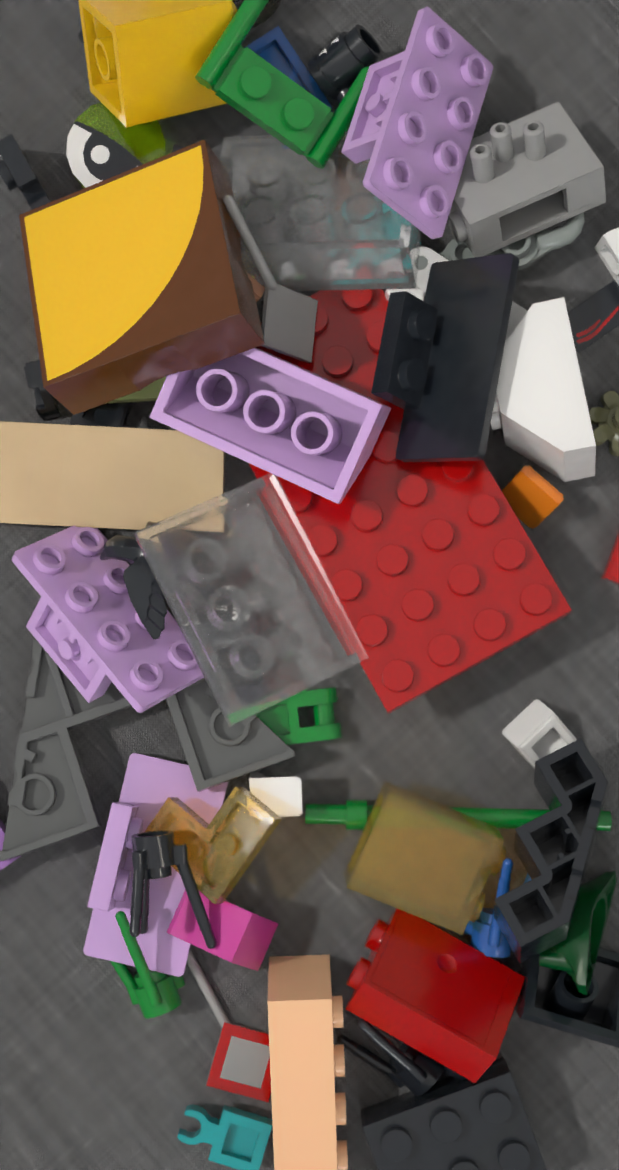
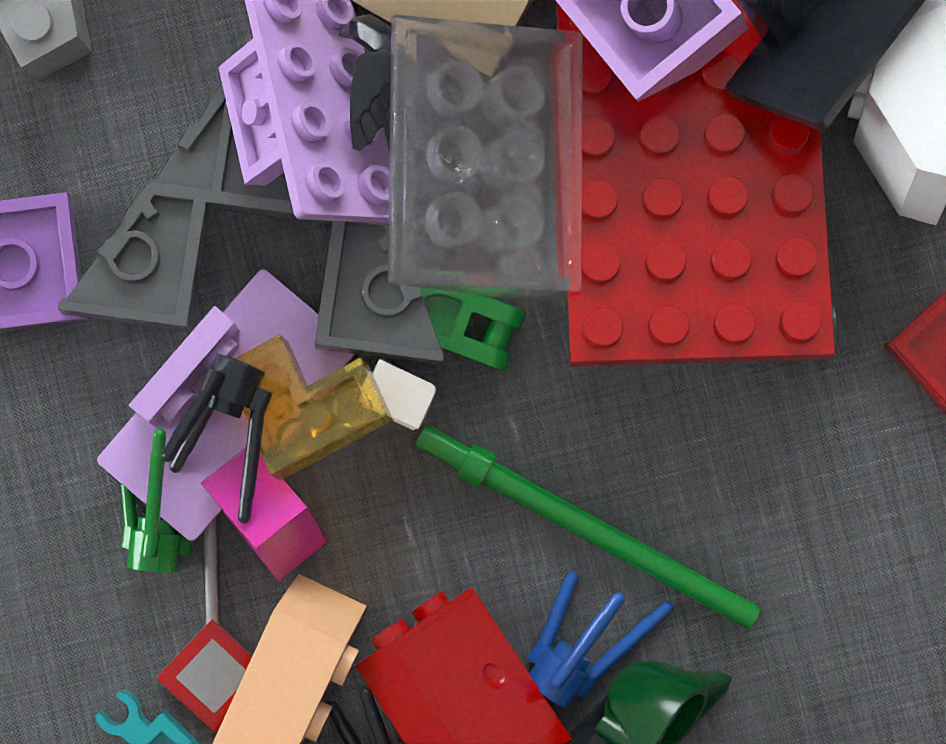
camera: 25 degrees right, 0 degrees up
clear yellow brick [344,781,506,935] -> none
black brick [494,738,608,963] -> none
orange slope [502,465,564,529] -> none
white slope [502,699,577,769] -> none

